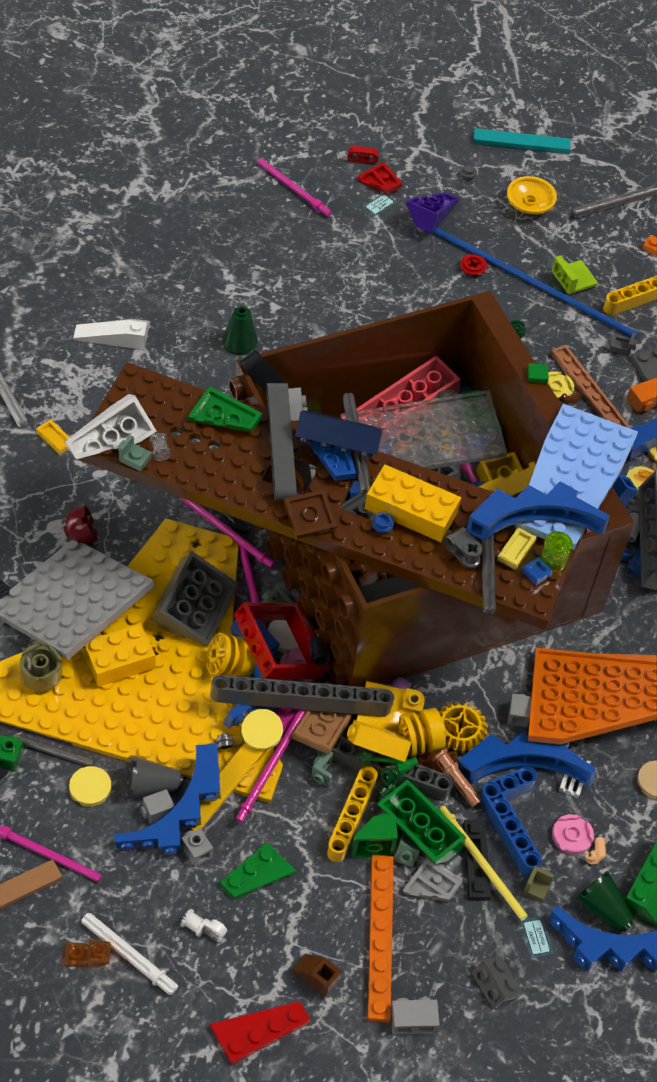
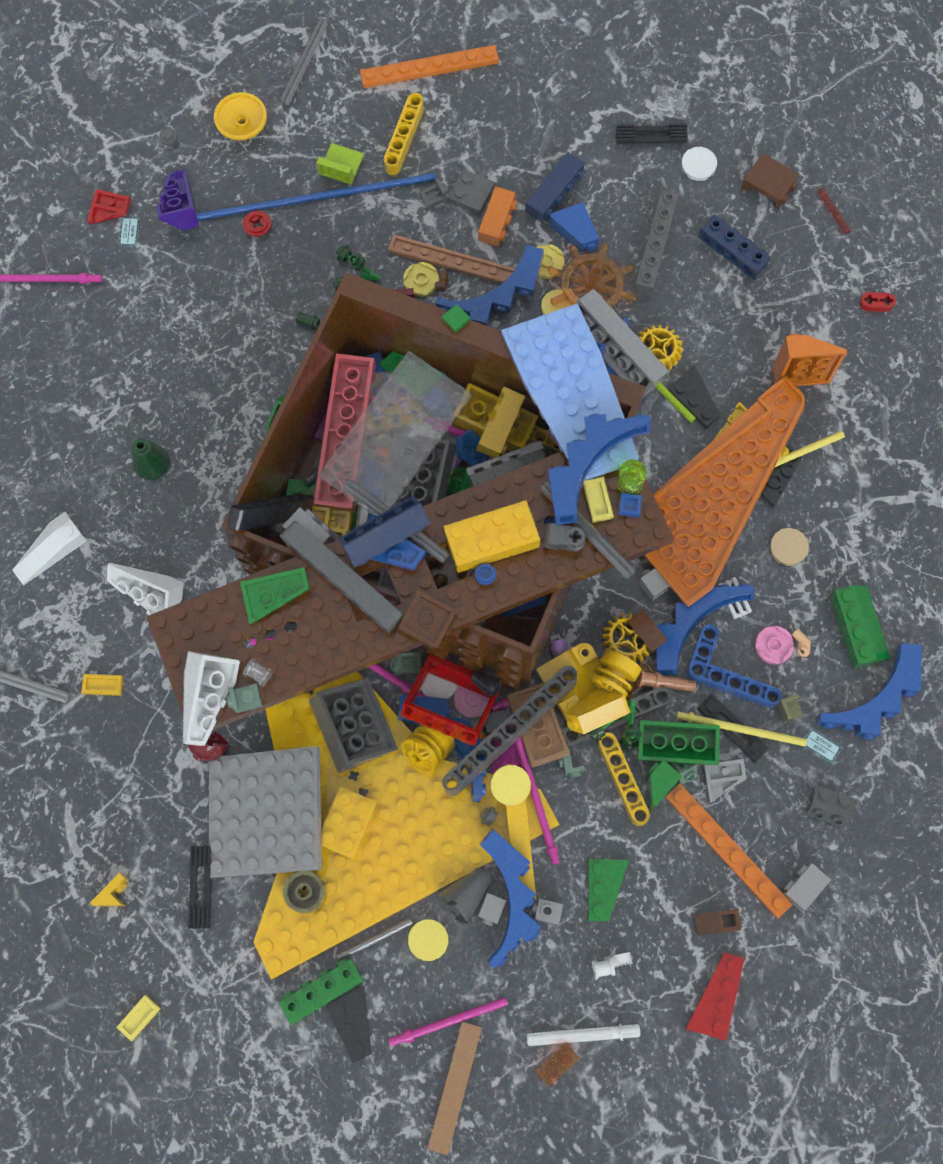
camera: 35 degrees left, 20 degrees up
red beam [347,146,379,164] -> none
teal tile [473,128,570,154] -> none
dark green cone [575,871,634,932] -> none
none -> reddish brown tile [627,610,667,653]

